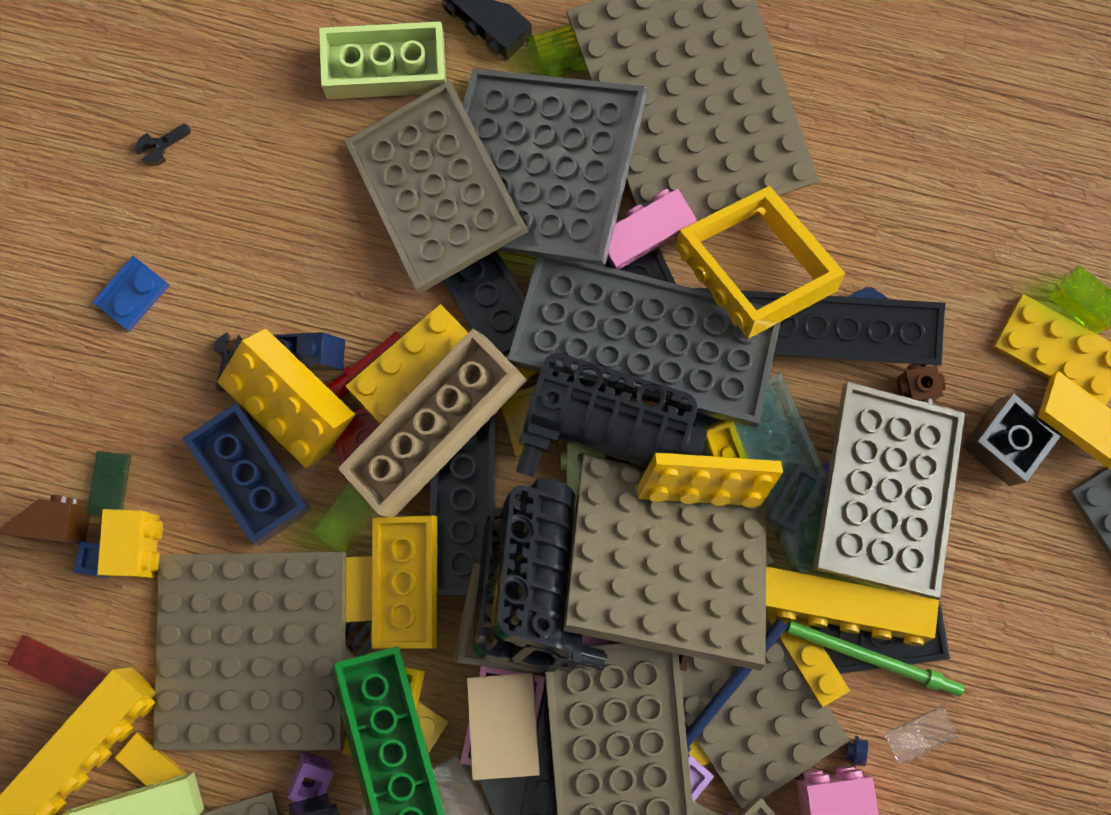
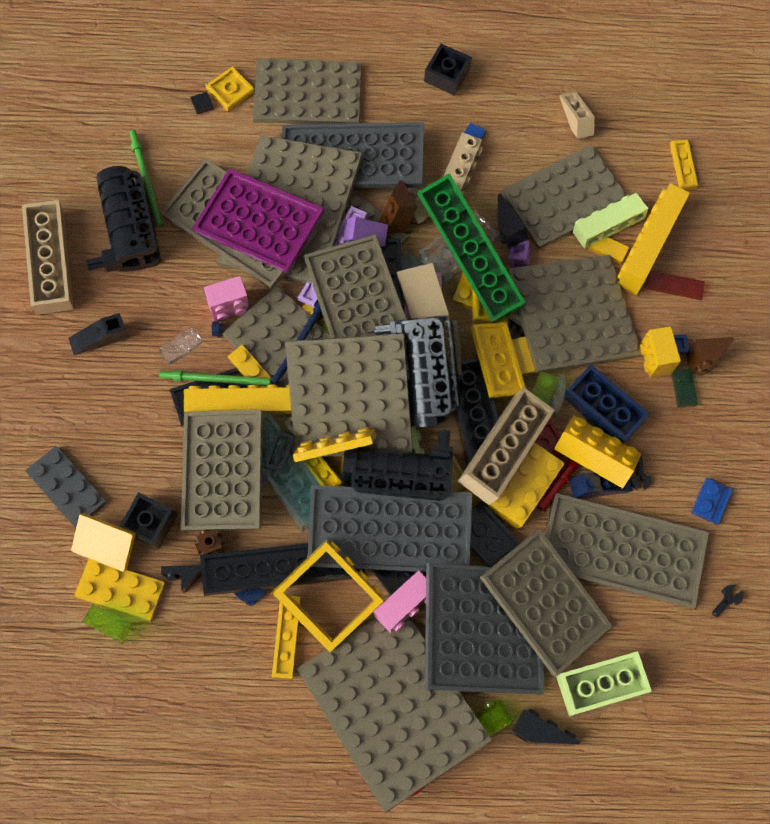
camera: 165 degrees right, 10 degrees down
none -> black slope [68,313,129,355]
none -> black slope [161,565,202,593]
none -> yellow plate [272,596,301,679]
none -> dark tan plate [545,493,709,609]
none -> clear slope [549,375,566,418]

